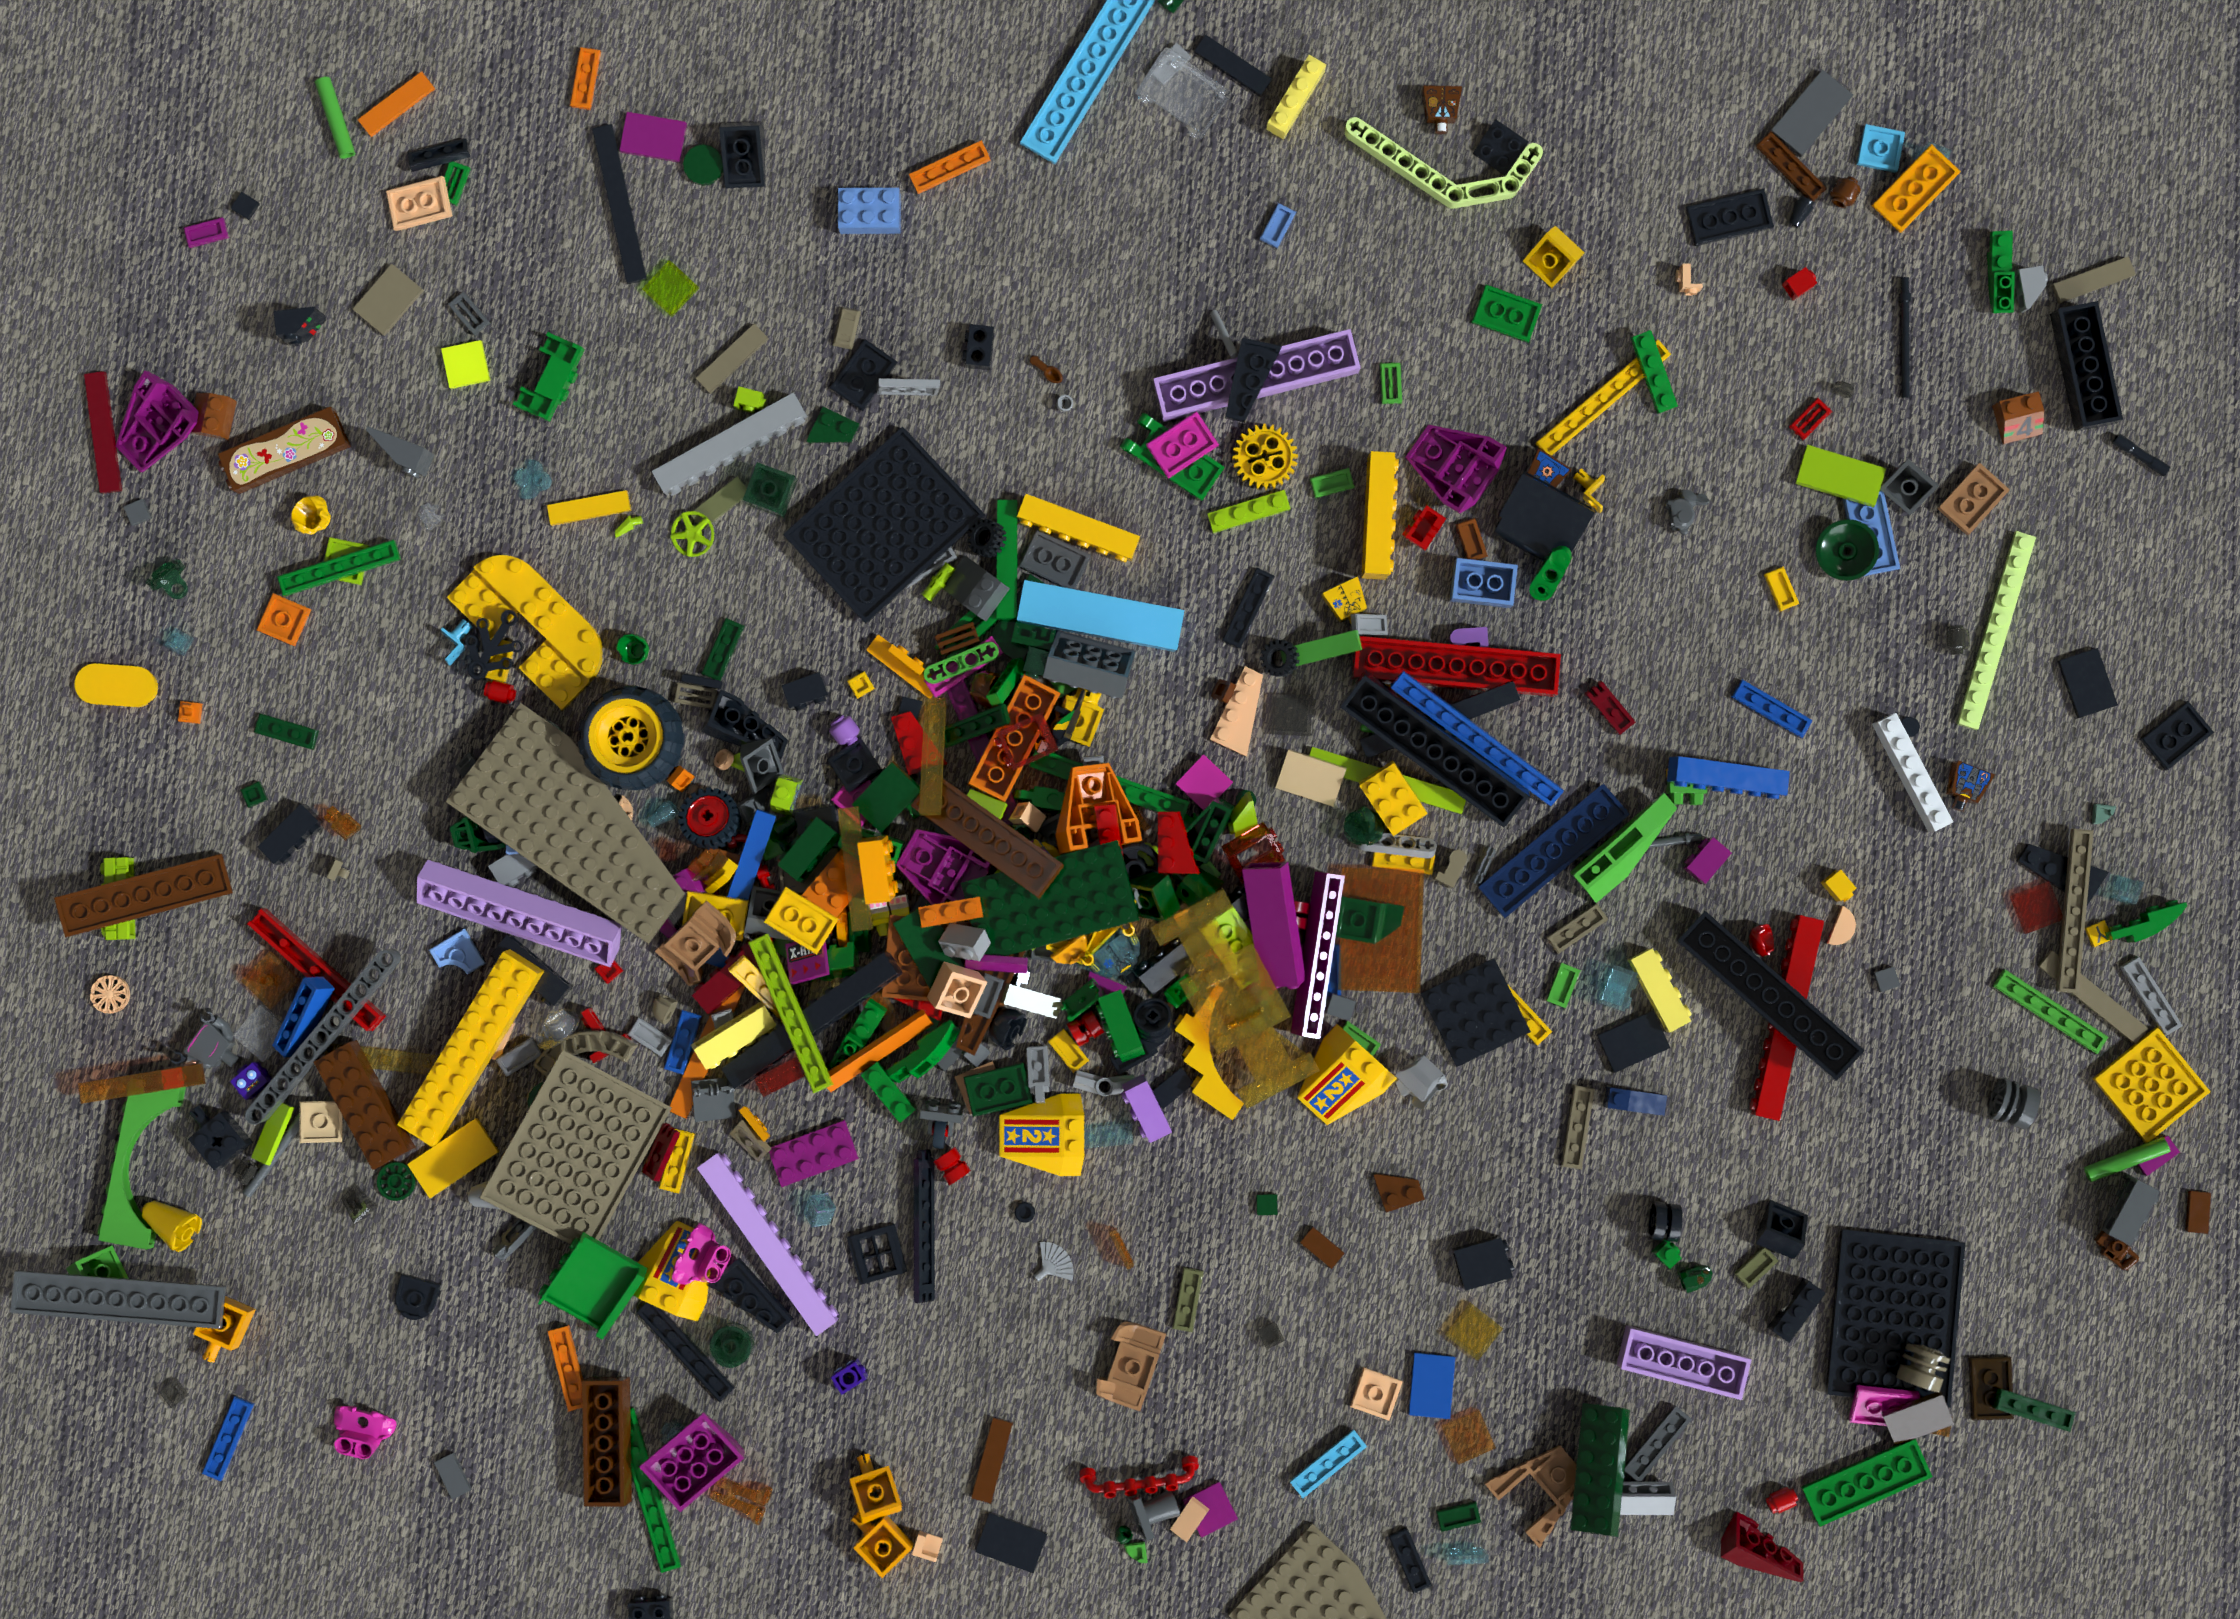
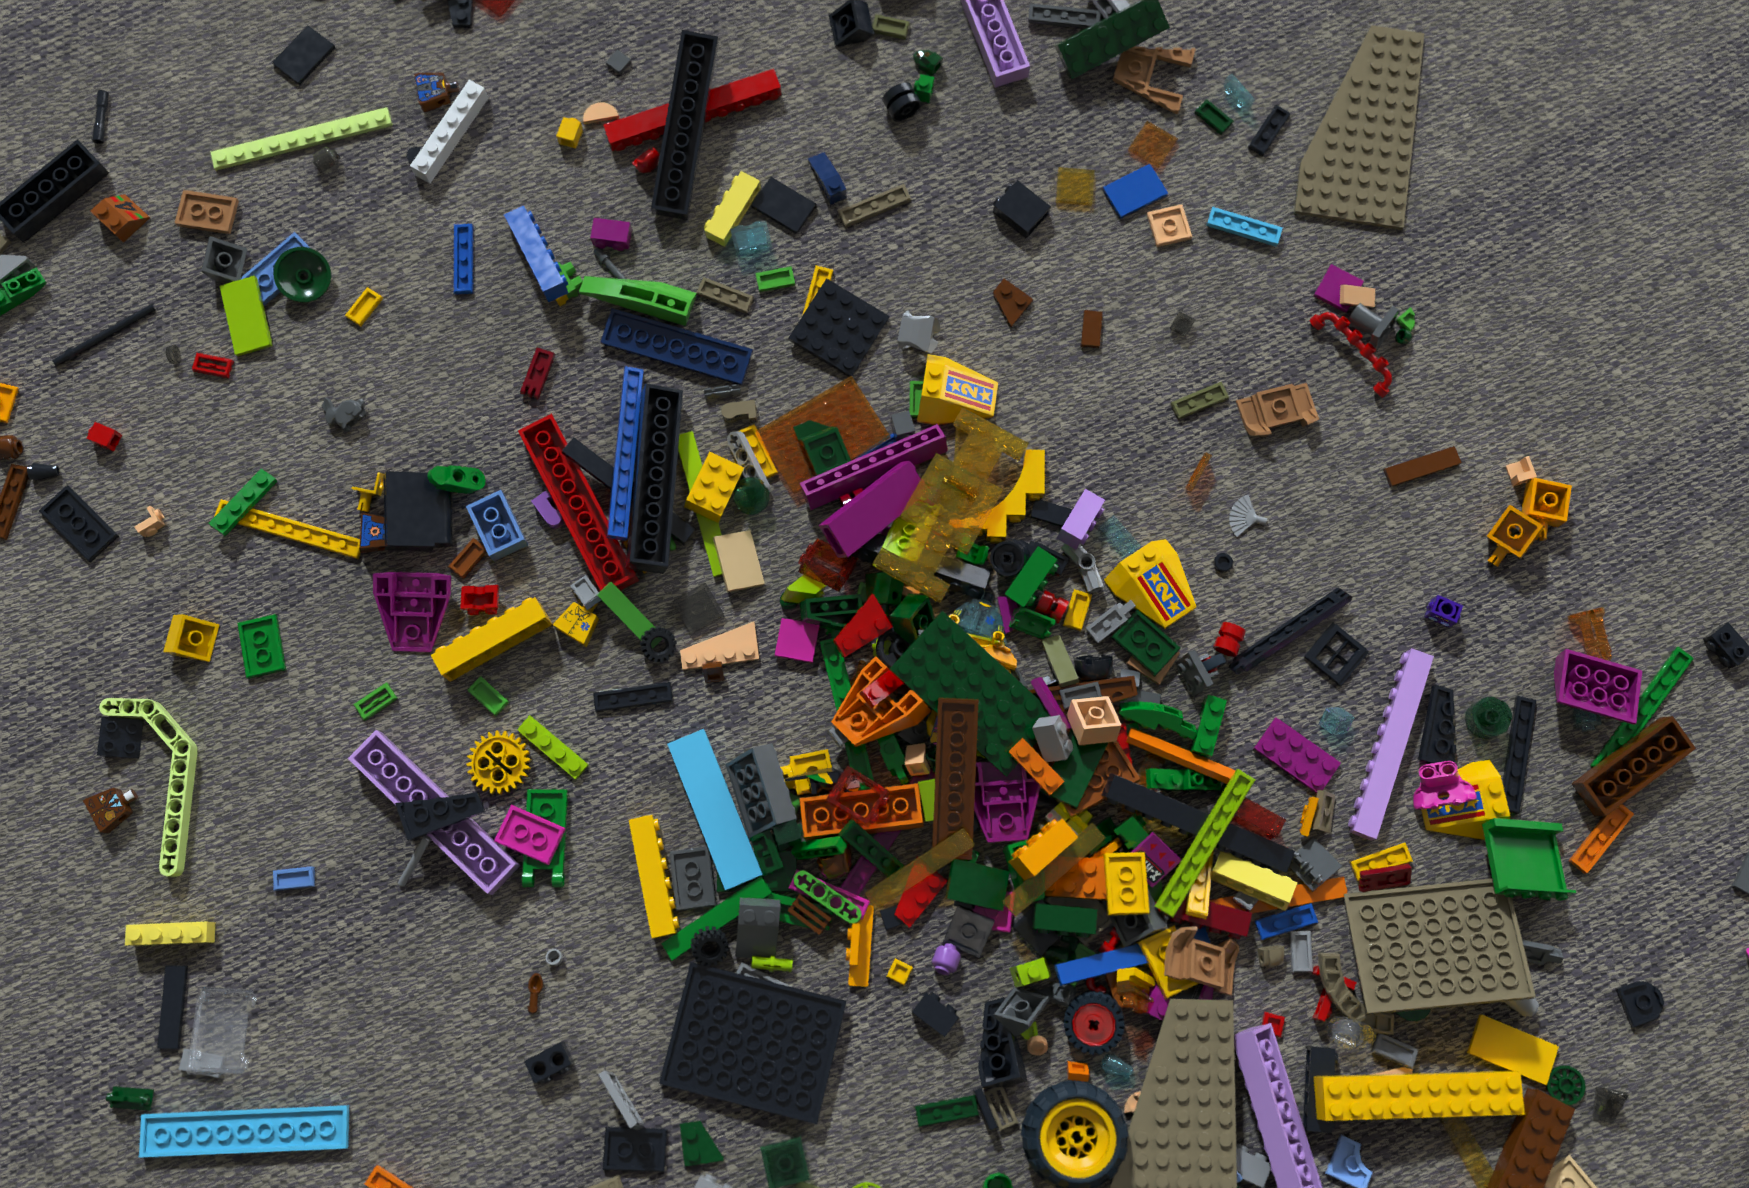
camera: 125 degrees left, 10 degrees down
black tile [975,1512,1048,1573] -> none
dark green tile [1256,1194,1278,1216] -> none

